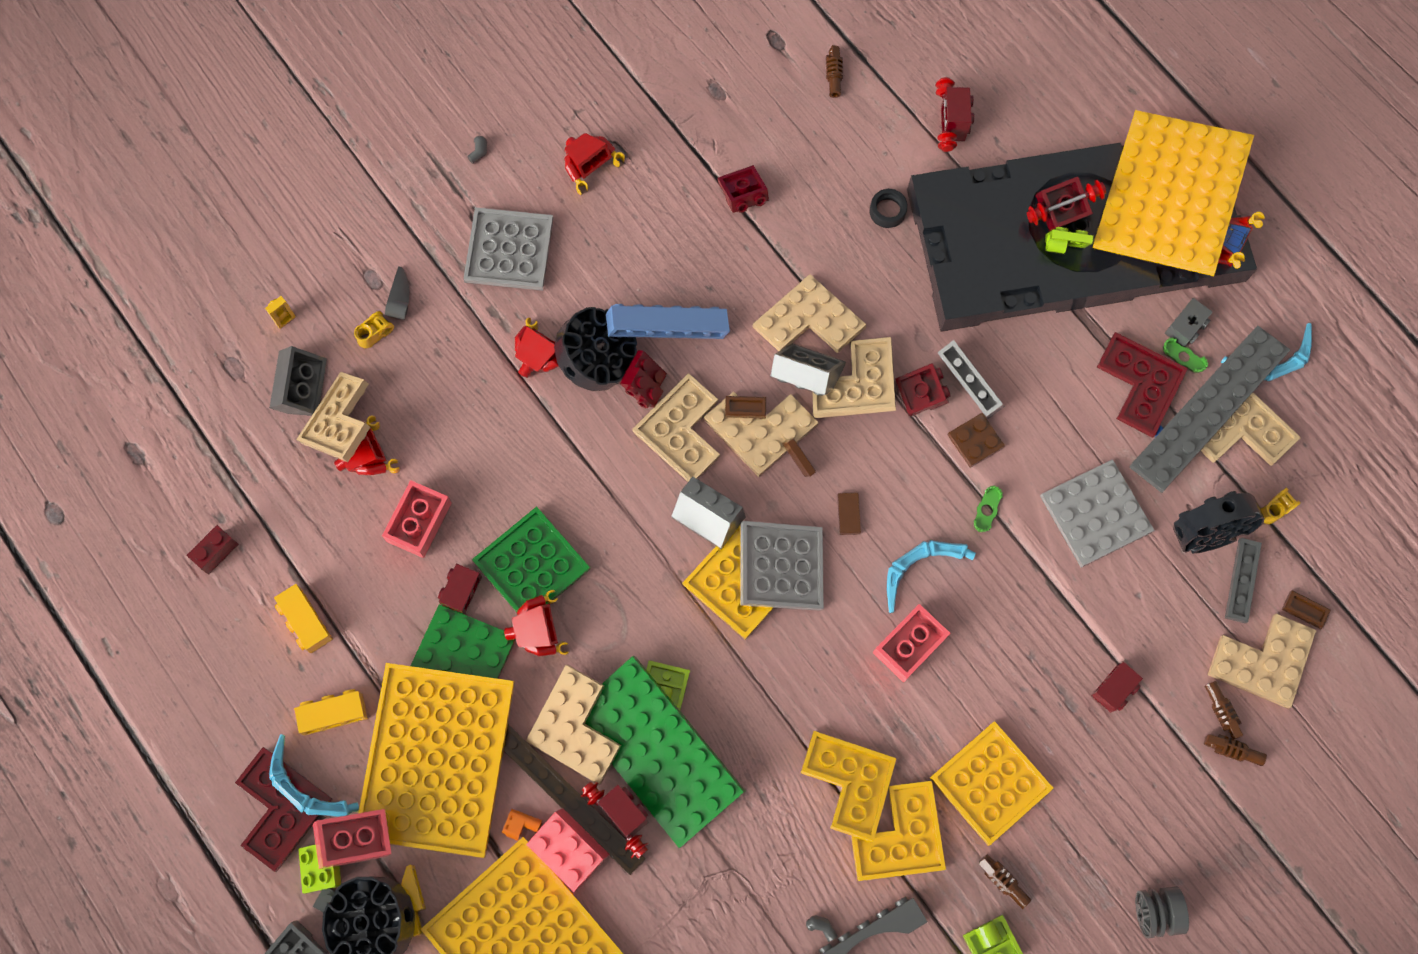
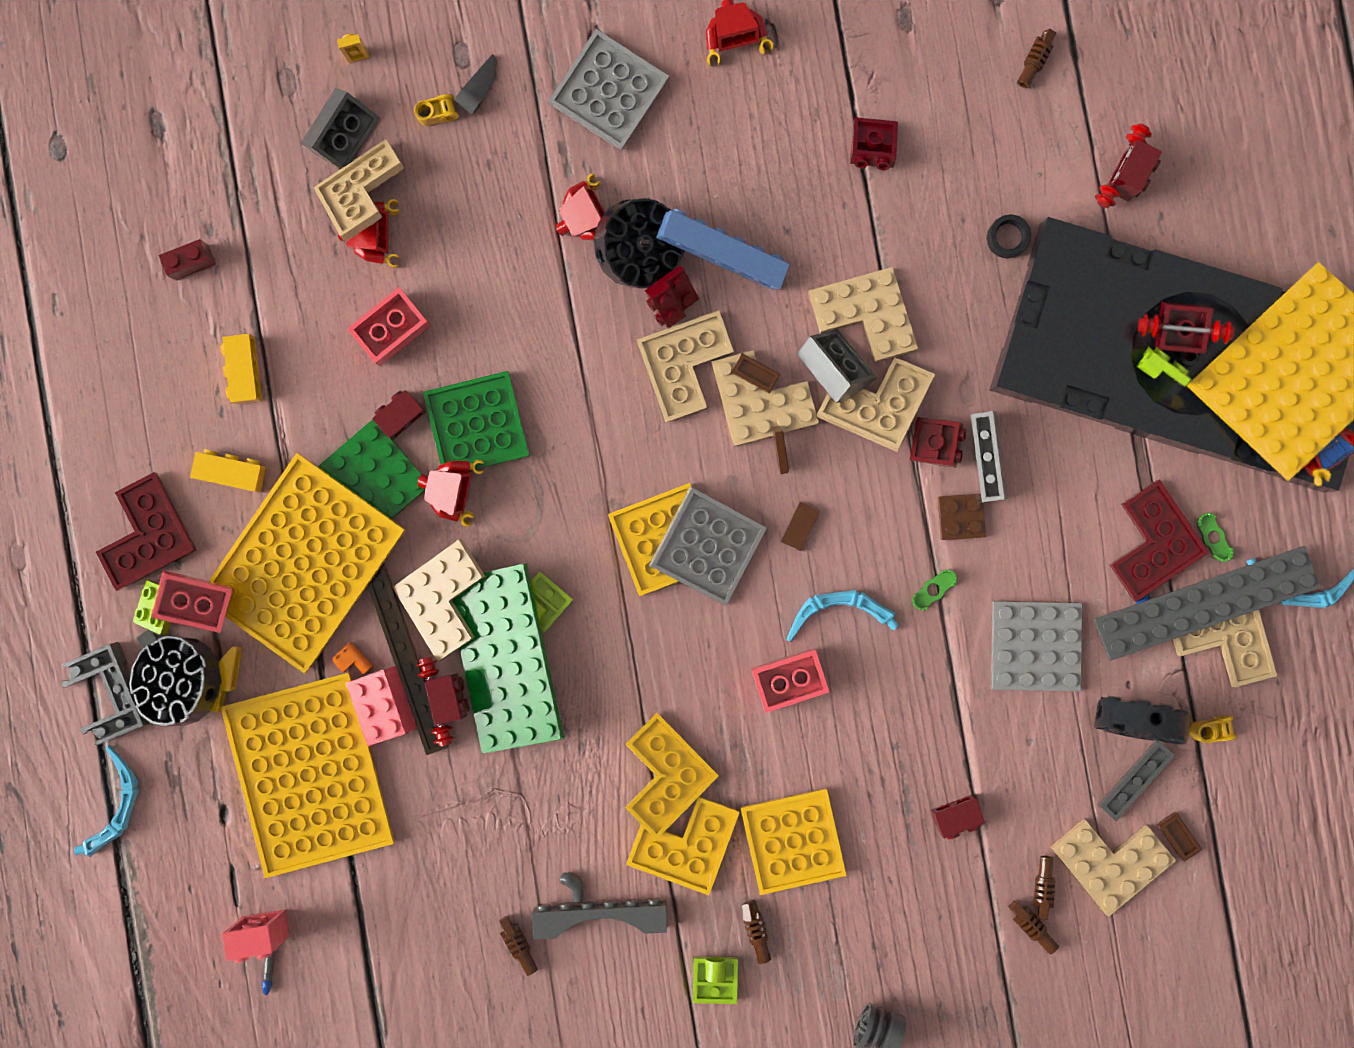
camera: 30 degrees right, 15 degrees up
medium azure animal [269,734,359,817] -> none
slope [671,476,746,549] -> none
dark grey brick [1164,298,1212,347] -> none

